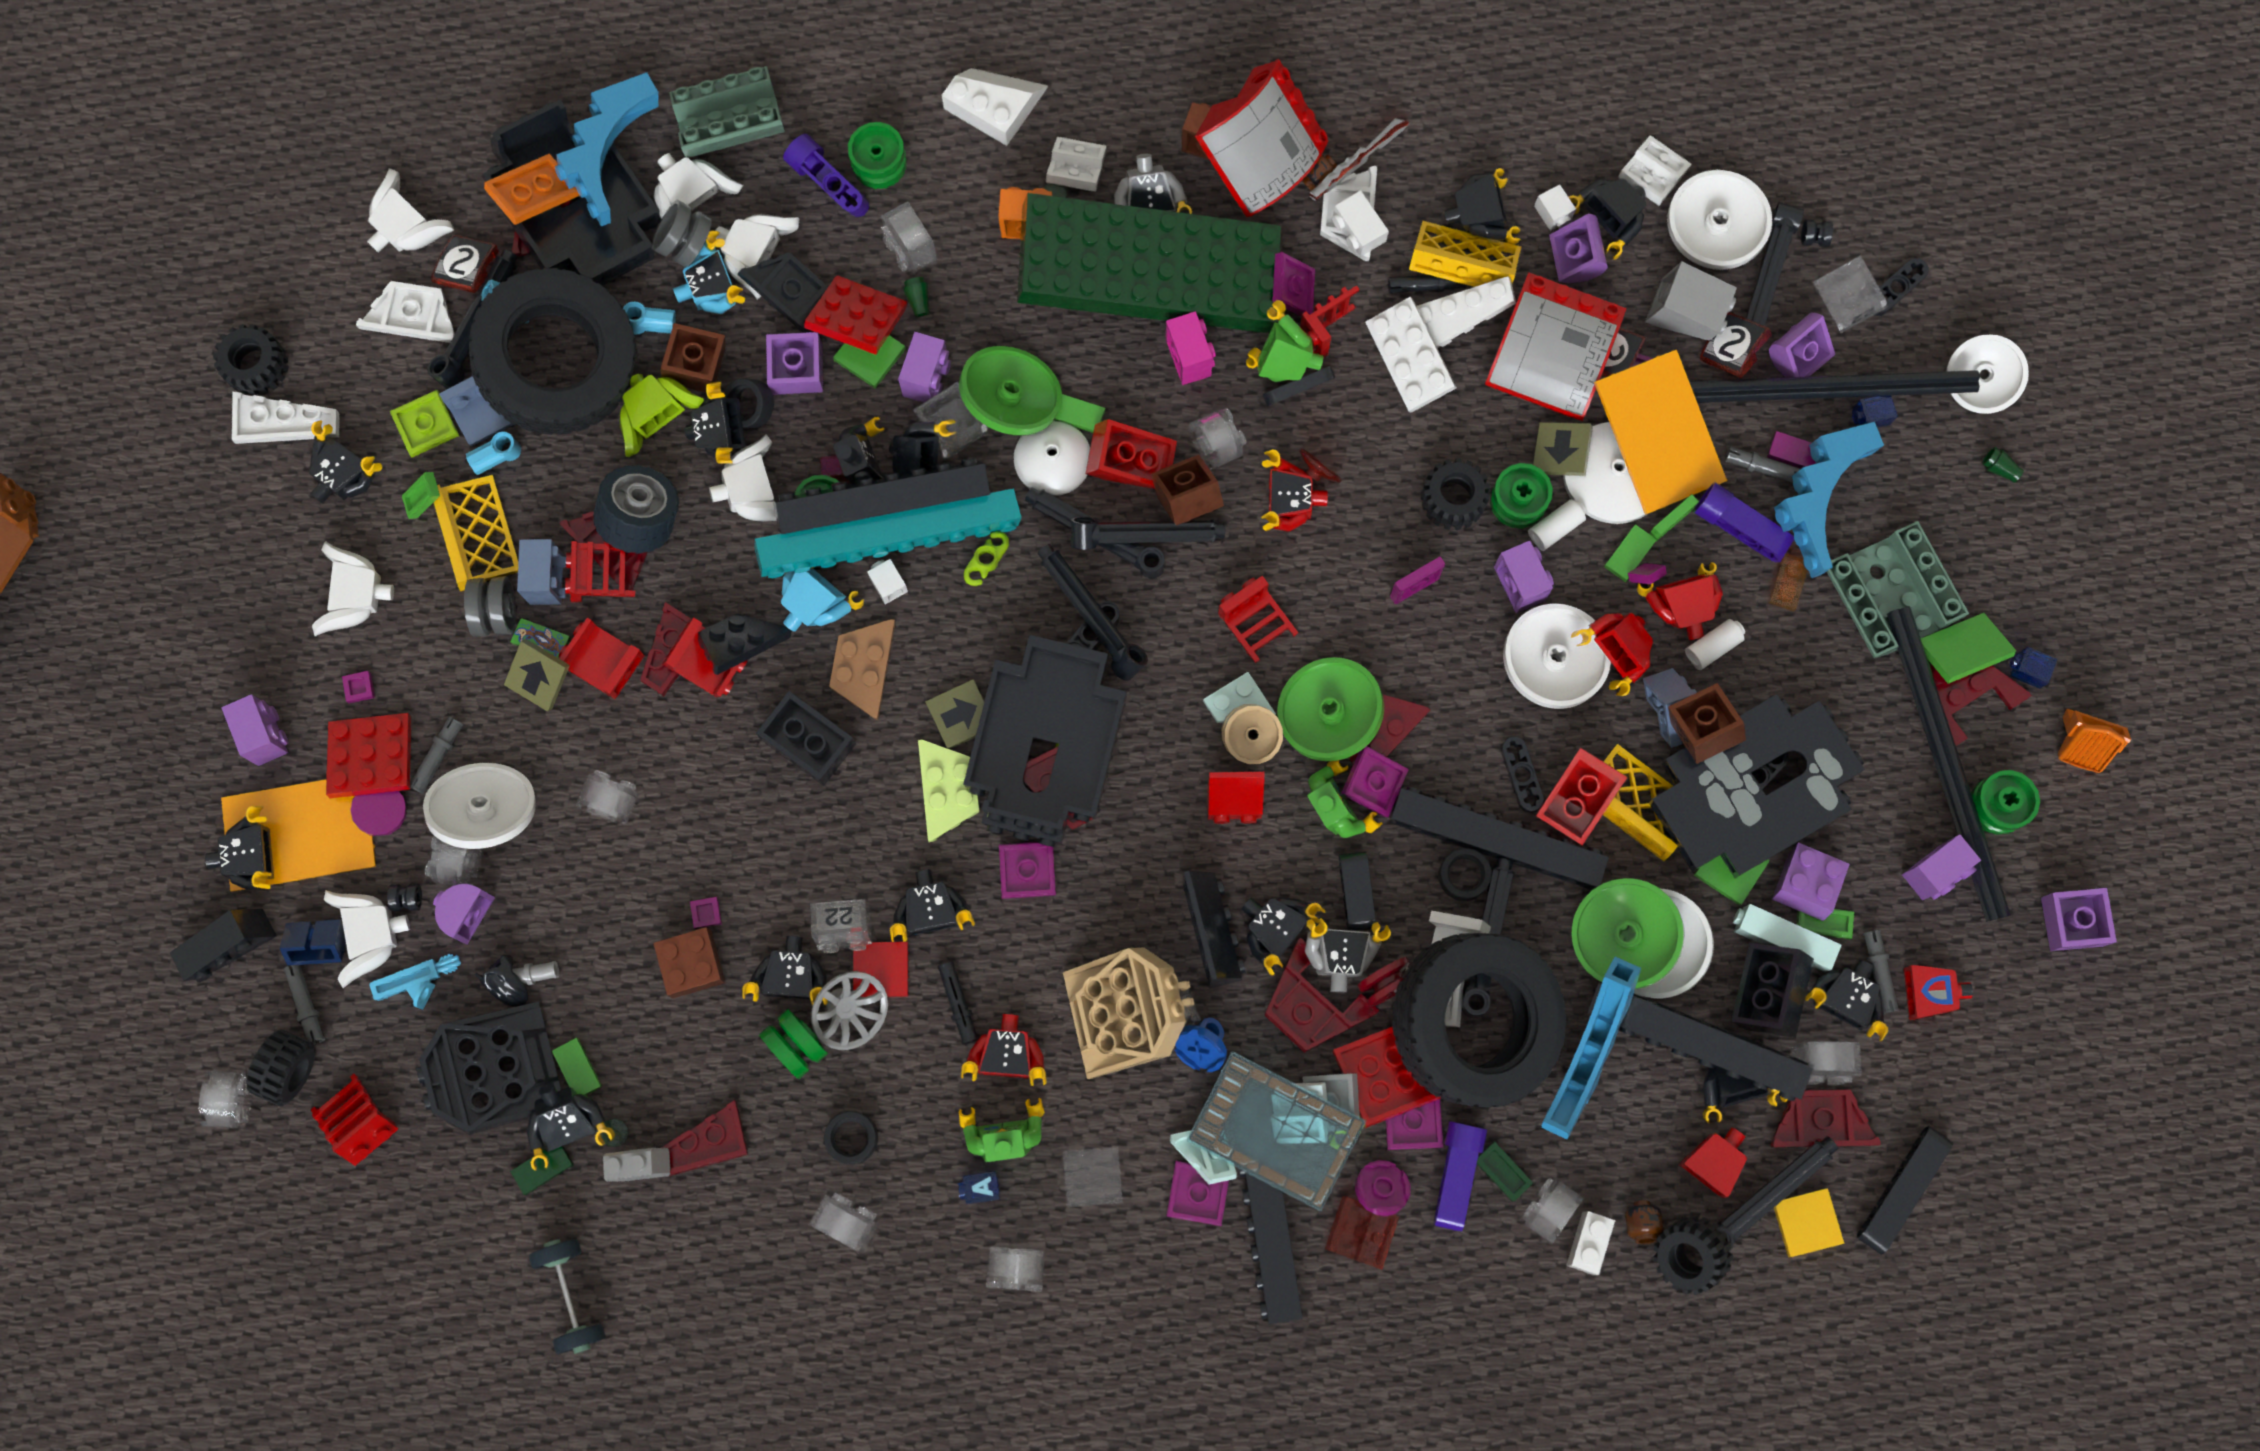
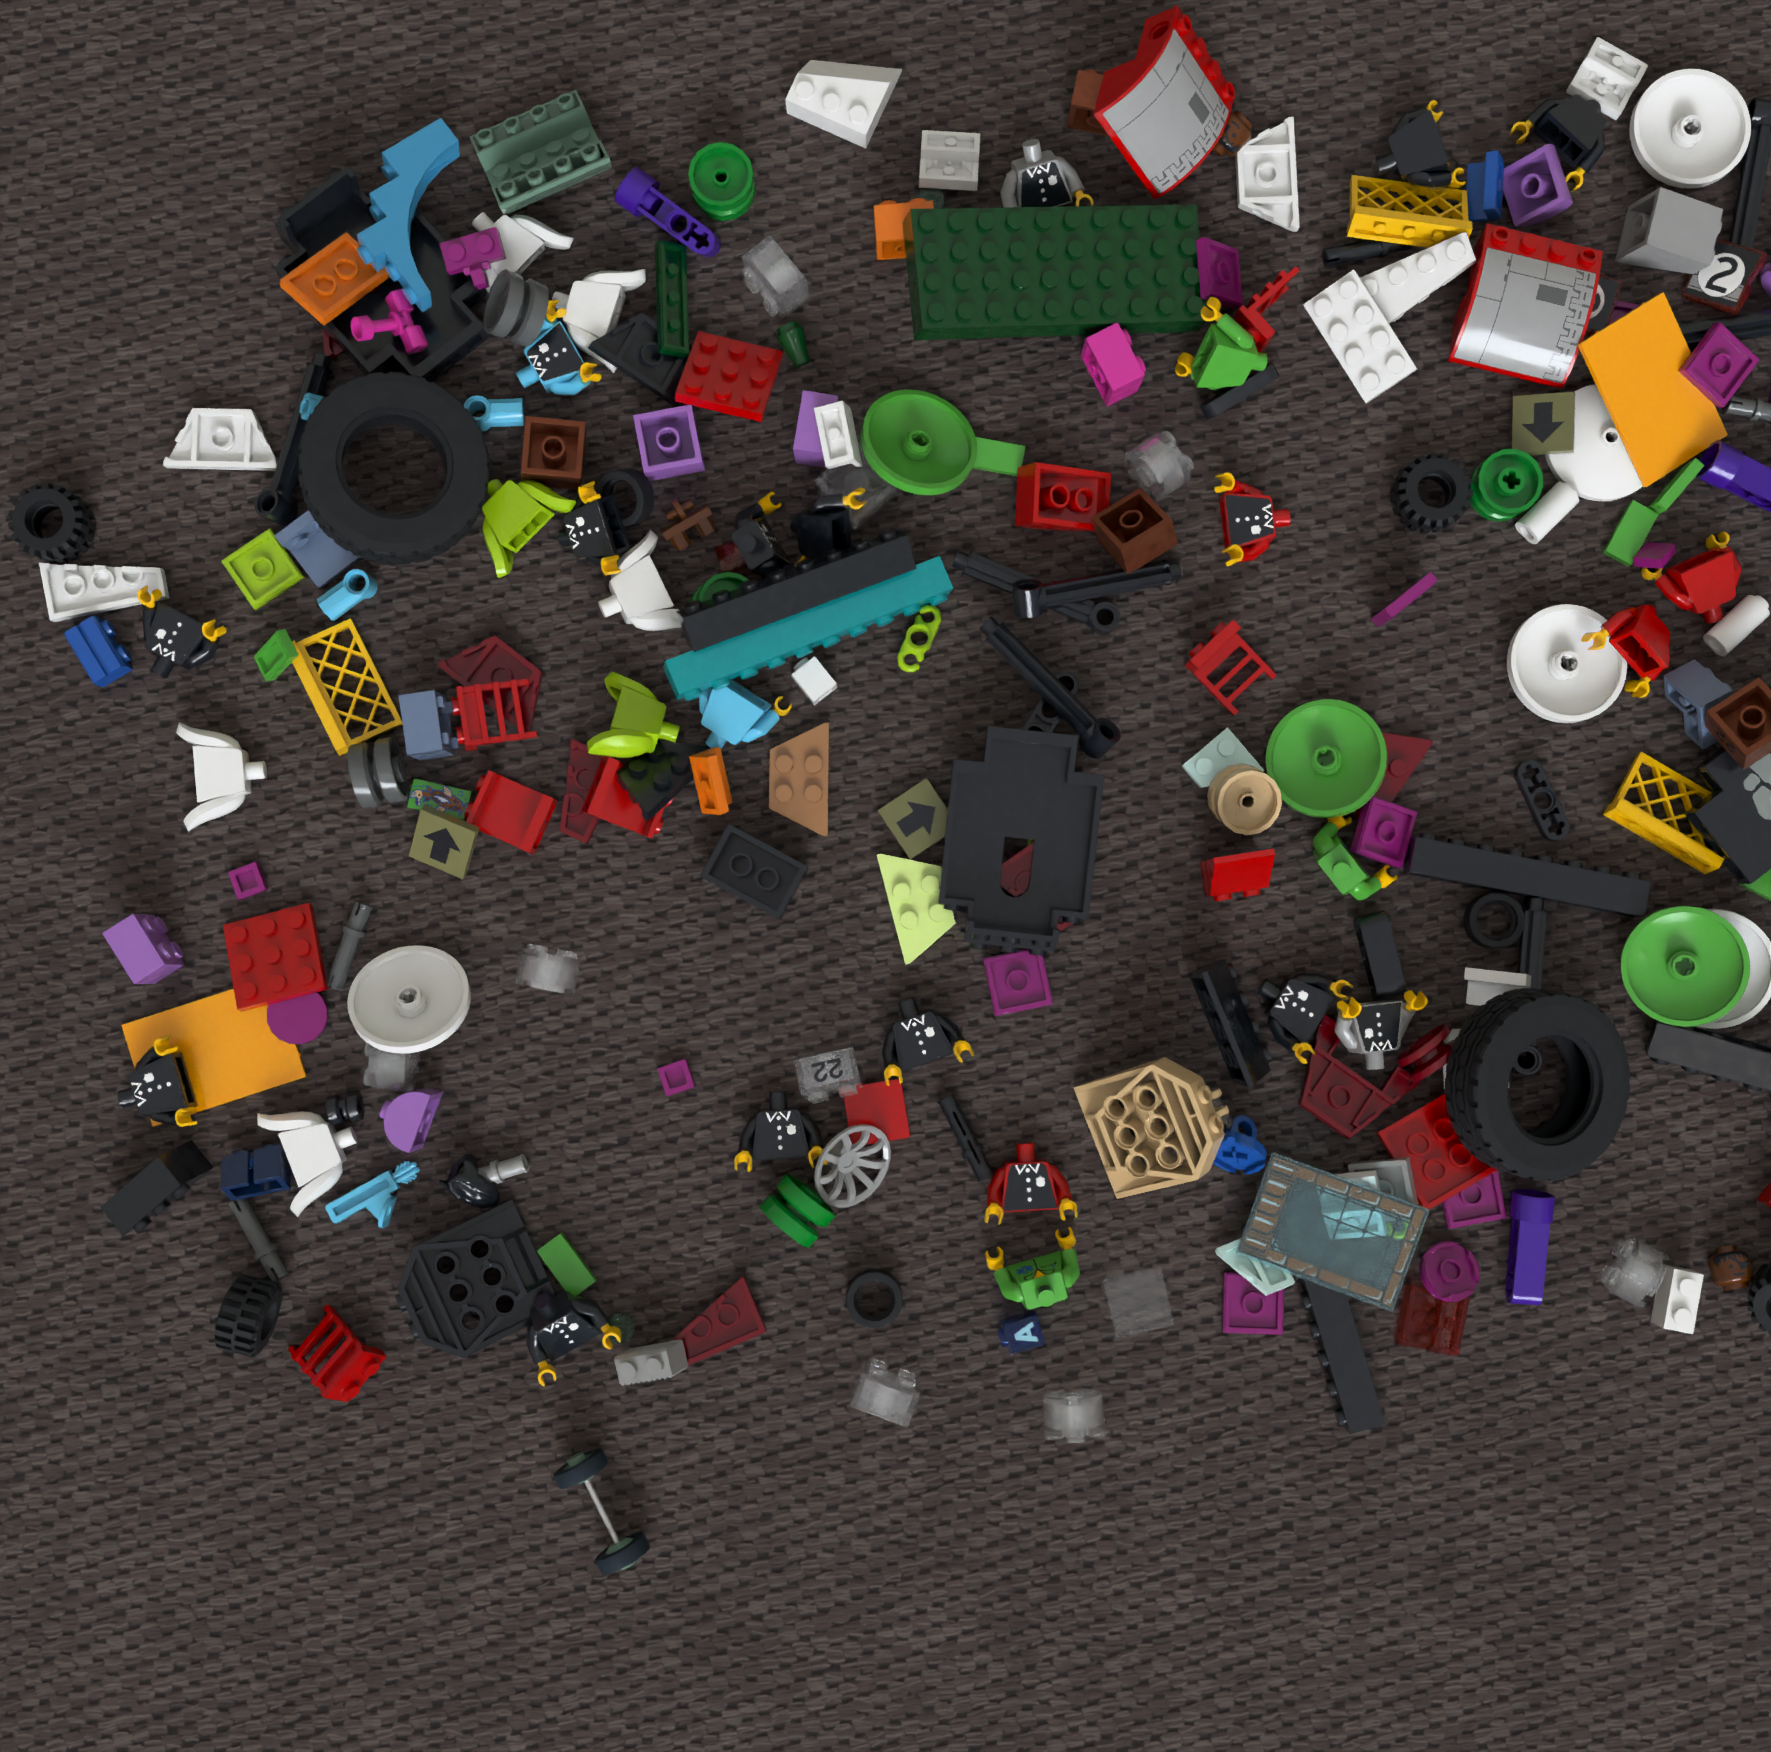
camera: 10 degrees left, 10 degrees up
clear brick [199,1071,251,1128] -> none
white torso [367,168,454,253] -> none
slope [431,234,499,293] -> none
dark green tile [510,1146,574,1195] -> none
black wheel [593,465,679,554] -> none
copper brick [653,927,725,999] -> none
bright green tile [833,335,906,389] -> none
white dish [1014,421,1090,496] -> none
clear red dish [1299,448,1342,483] -> none
light grey sword [1309,118,1409,201] -> none
white brick [1332,190,1389,257] -> none
dark green tile [1477,1142,1533,1202] -> none
medium lavender brick [1494,541,1554,614] -> none
white brick [1534,184,1576,231] -> none
red slope [1536,748,1627,845] -> none
dark azure arch [1541,957,1641,1139] -> none
none -> blue brick [64,616,133,687]
none -> dark pink bar [351,289,428,354]
none -> magenta hinge [439,227,506,290]
none -> lime torso [587,671,680,758]
none -> dark green tile [655,240,690,358]
none -> reddish brown hips [660,498,715,551]
none -> orange panel [689,747,732,815]
none -> white panel [814,401,862,469]
none -> blue panel [1466,150,1504,222]
none -> magenta tile [1678,322,1760,408]

